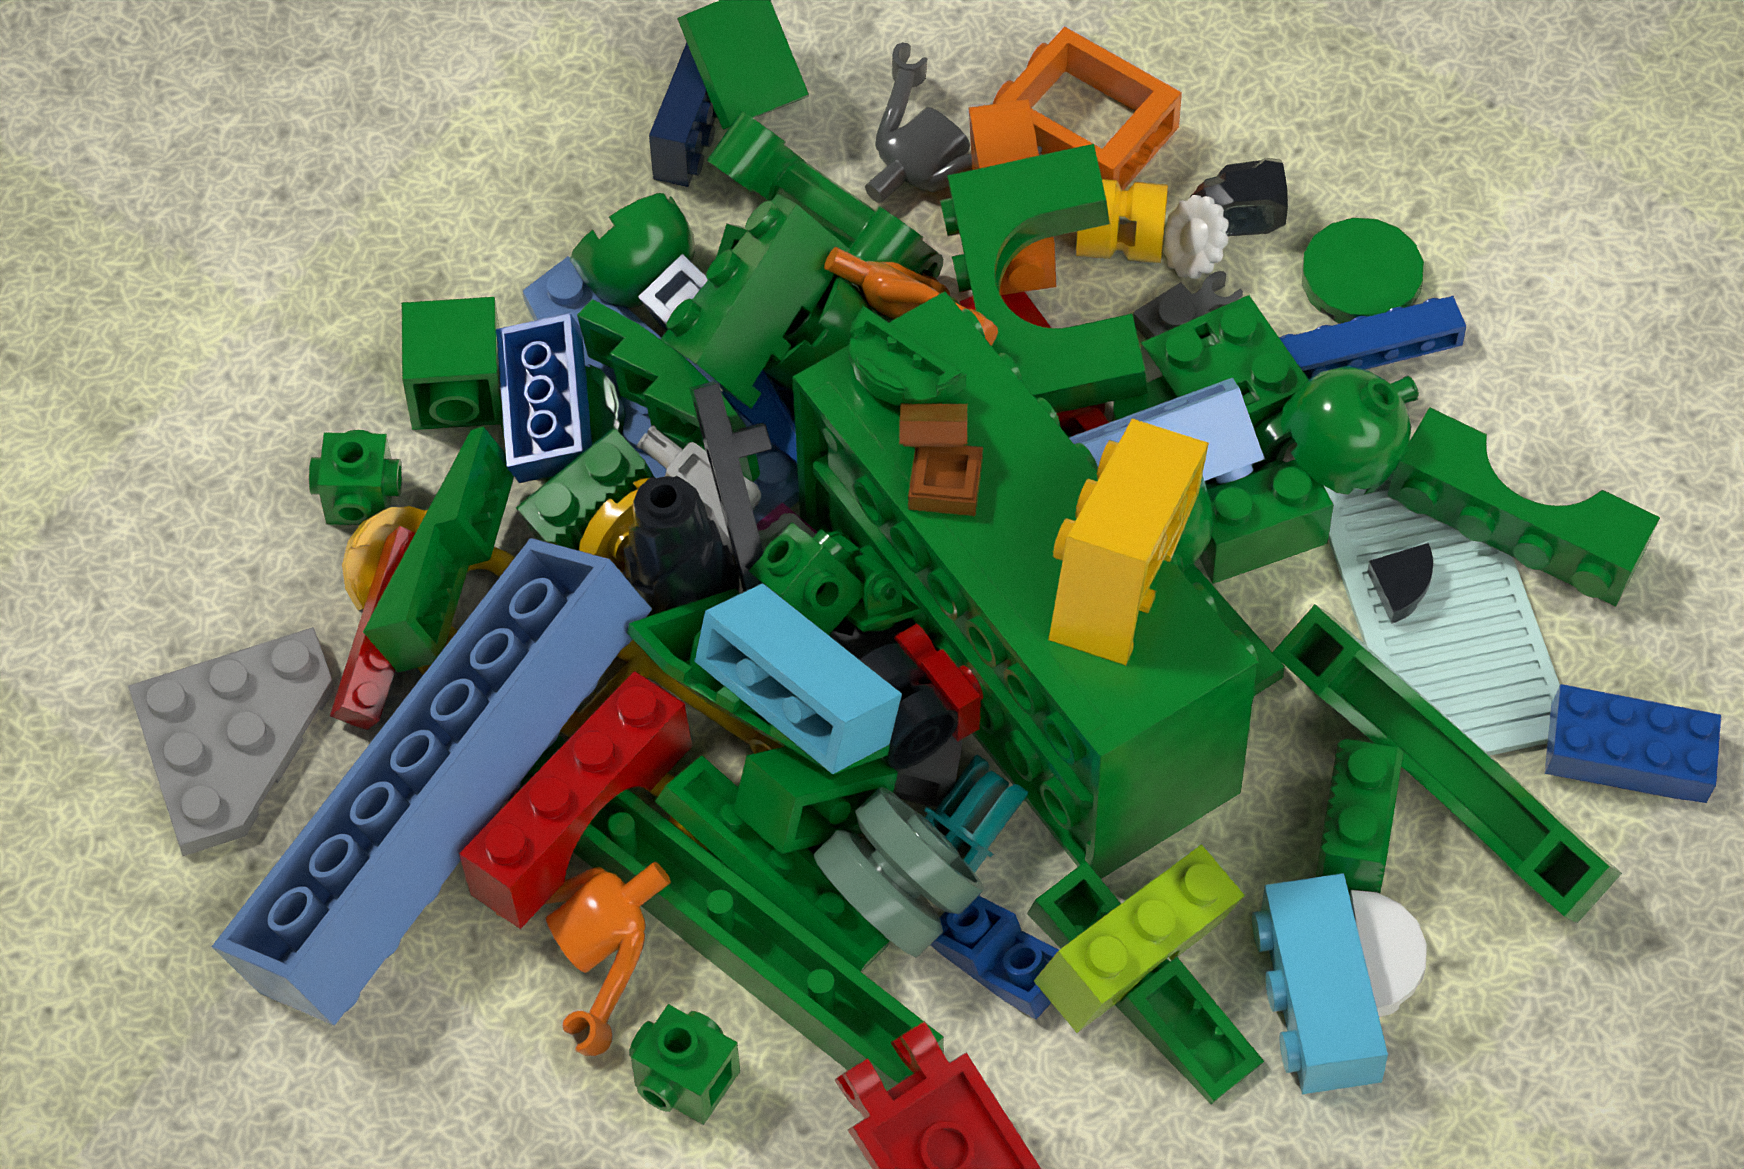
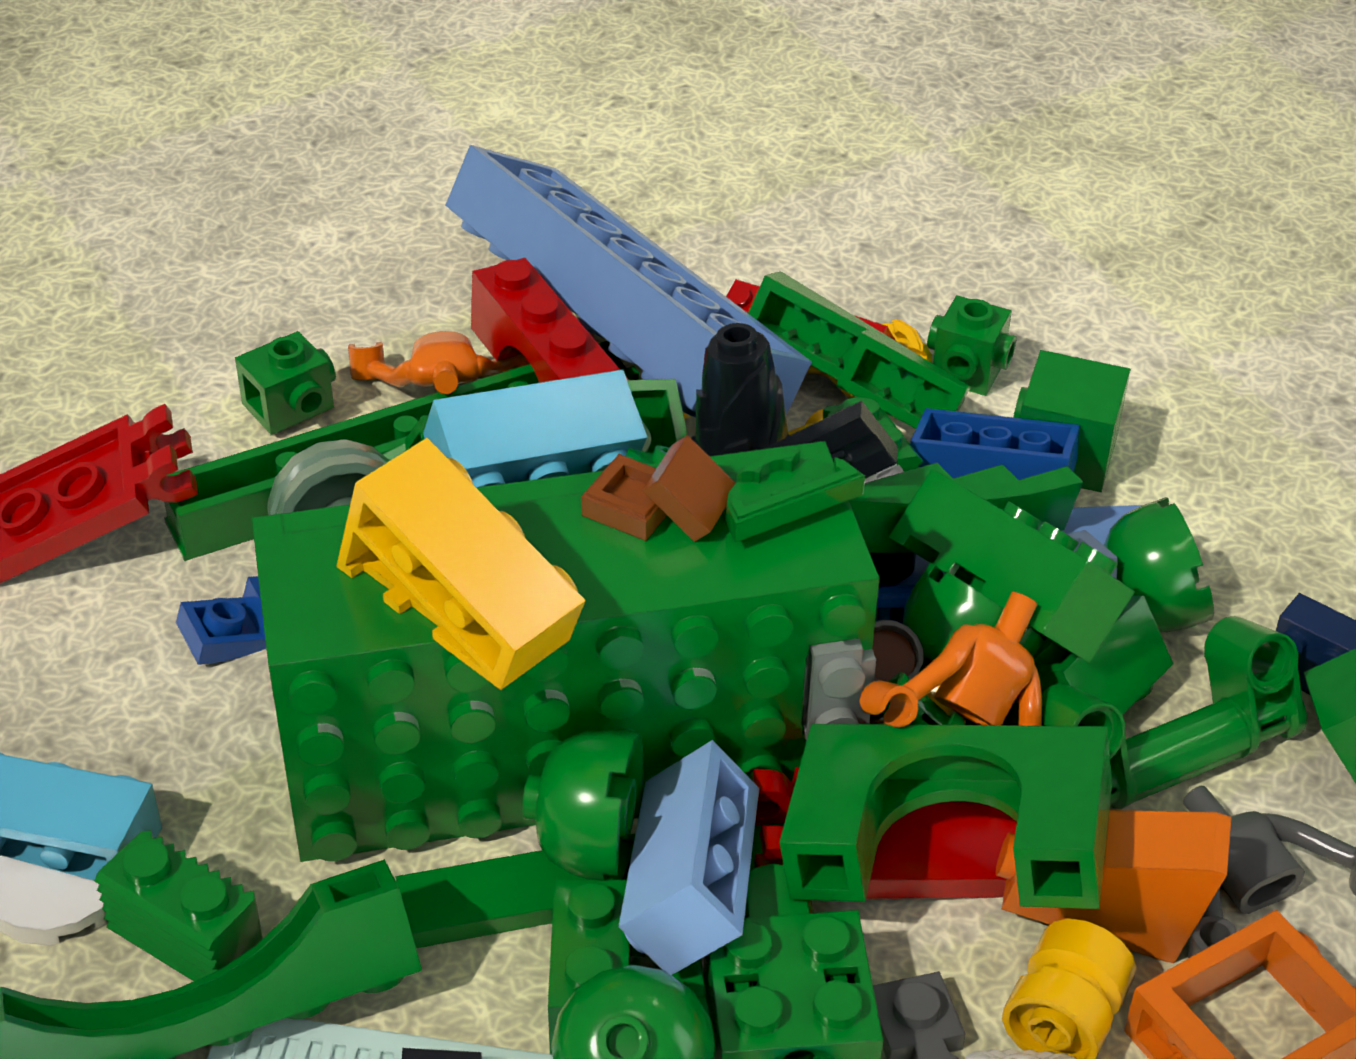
camera: 110 degrees right, 15 degrees down
light grey plate [128,627,335,856] -> none
green slope [1027,861,1264,1105] -> none
lime arch [1034,844,1245,1033] -> none

